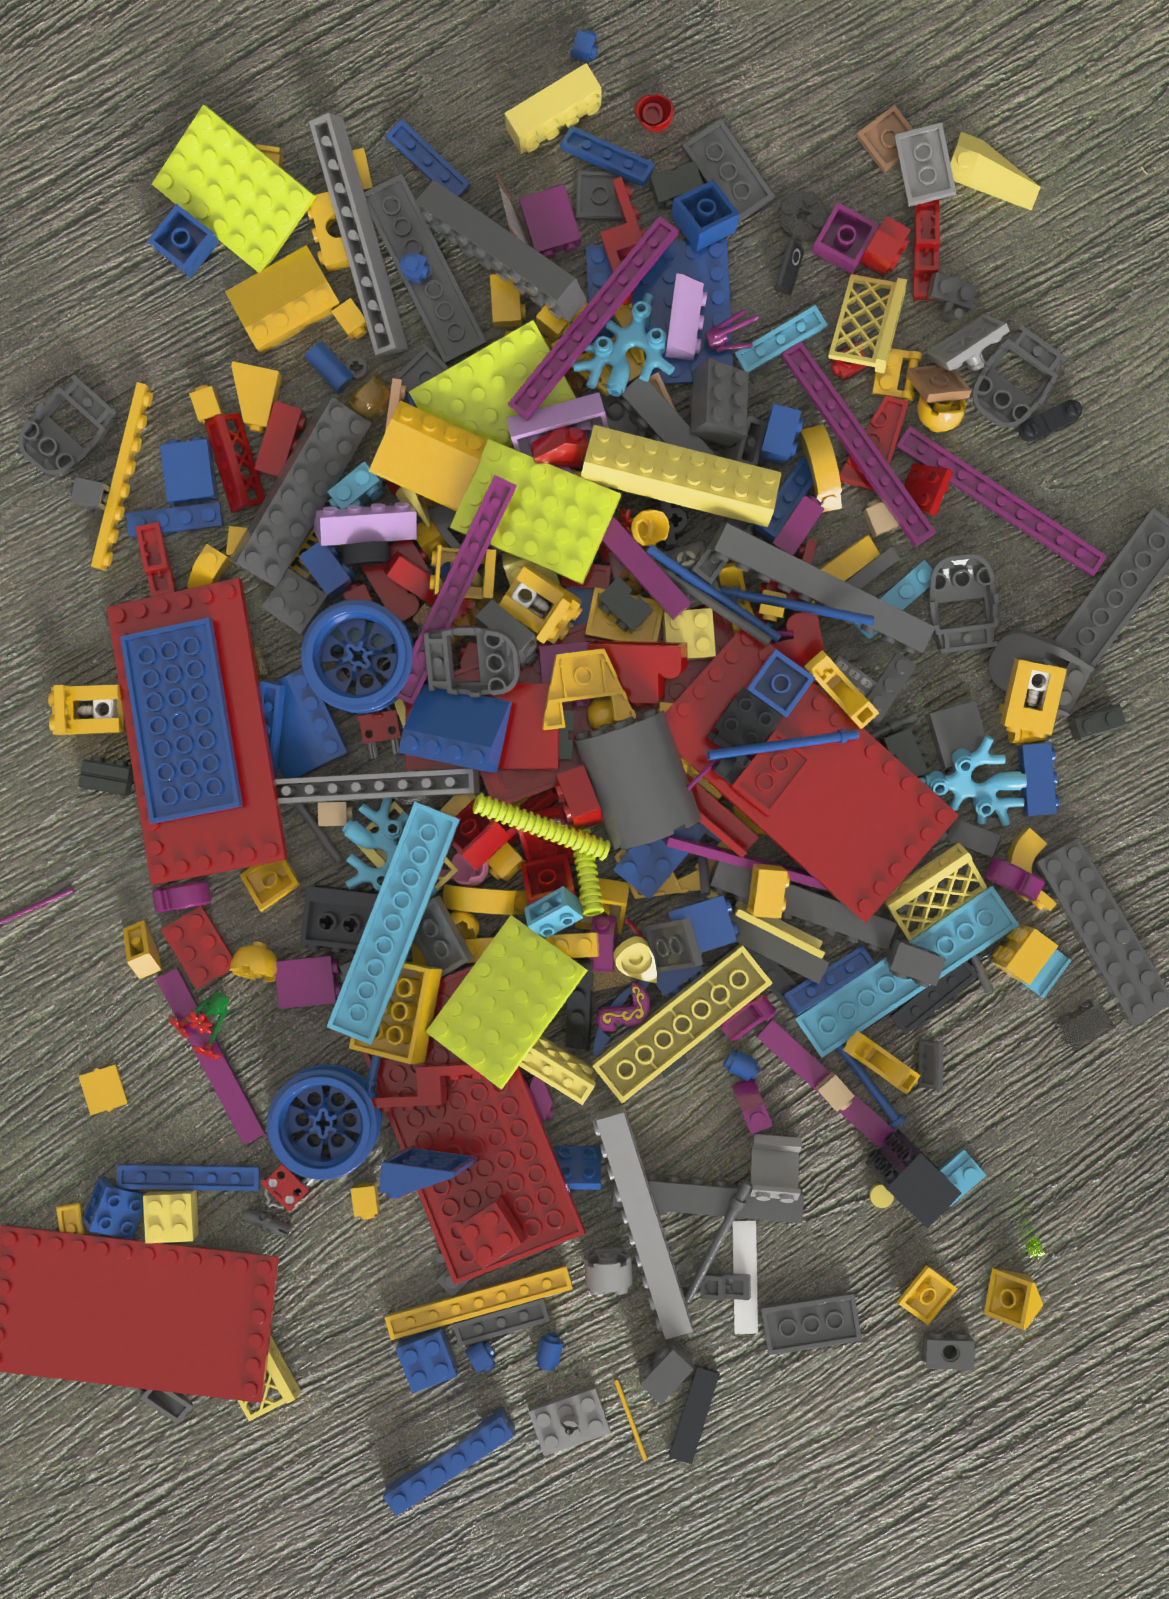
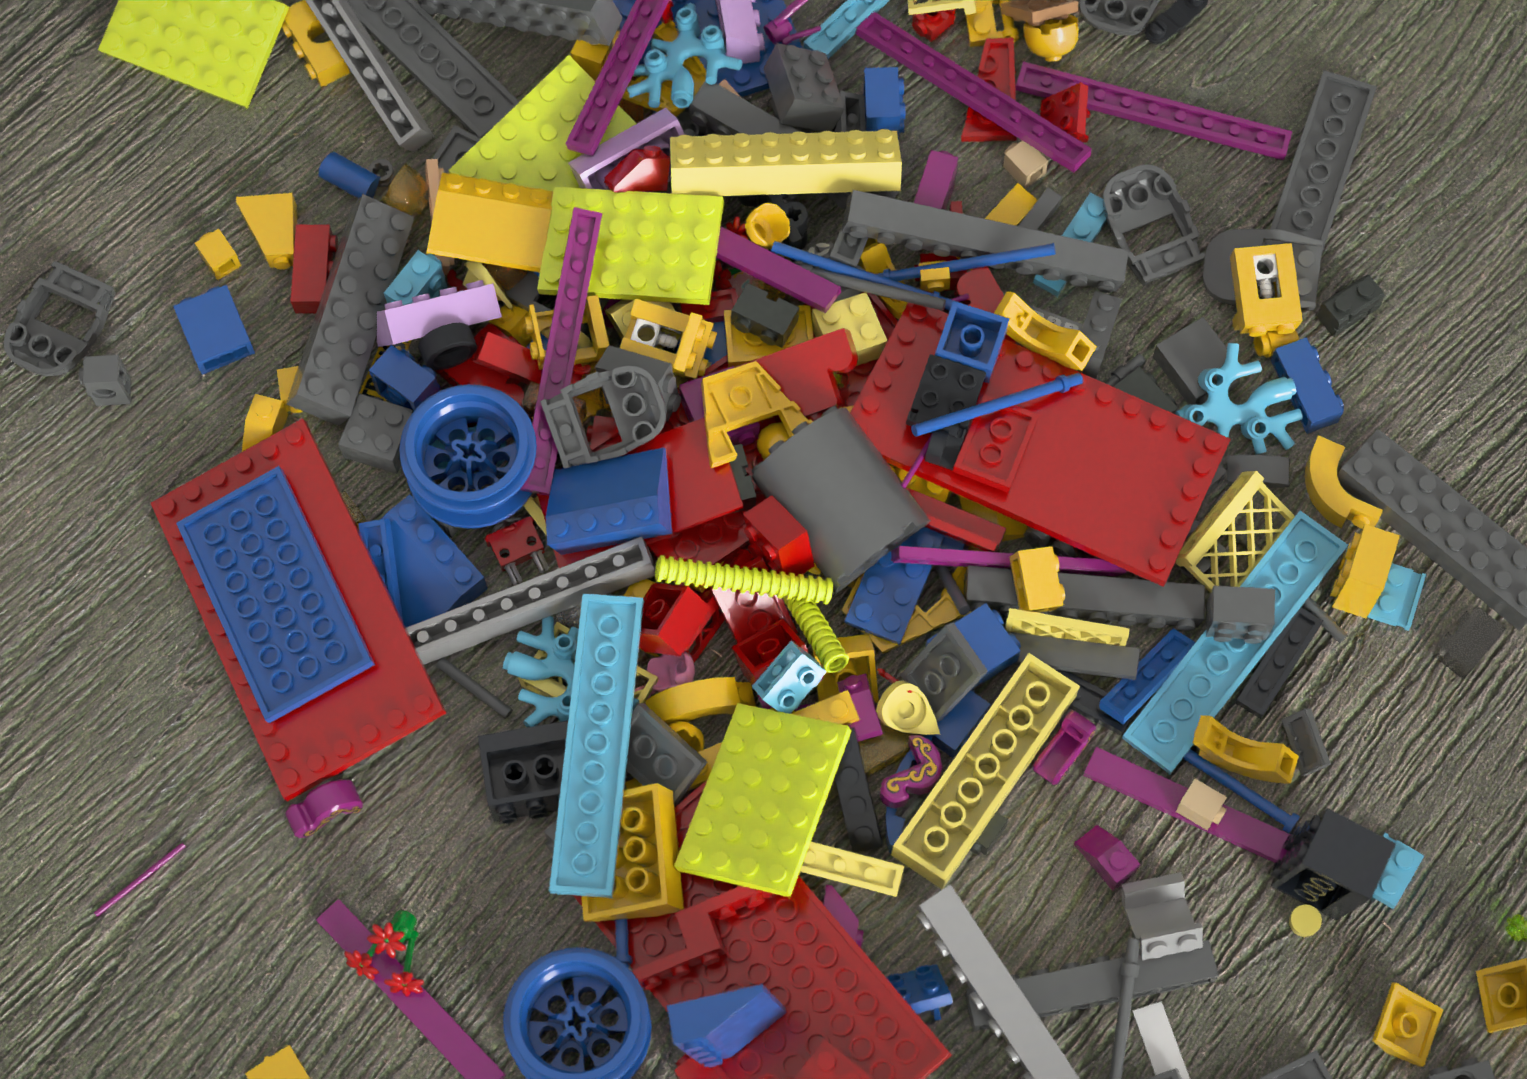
camera: 15 degrees left, 20 degrees down
yellow brick [48,685,125,735] -> none
pearl dark grey brick [78,756,134,795] -> none
yellow plate [91,382,153,571] -> none
yellow slope [123,920,161,979] -> none
blue plate [126,502,224,538] -> none
red slope [135,522,177,597] -> none
blue brick [147,204,220,278] -> none
red plate [161,905,233,990] -> none
red fence [205,413,265,513] -> none
yellow slope [225,245,340,354] -> none
yellow cylinder [229,942,278,982] -> none
yellow slope [240,860,300,912] -> none
magenta brick [275,954,341,1009] -> none
tan brick [318,802,354,826] -> none
yellow brick [331,298,368,340] -> none
blue plate [400,252,431,285] -> none
yellow brick [487,842,527,882] -> none
yellow brick [490,274,526,328] -> none
blue brick [723,1049,760,1082] -> none
blue plate [753,457,813,542] -> none
yellow arch [800,424,842,513] -> none
magenta animal [984,857,1045,901] -> none

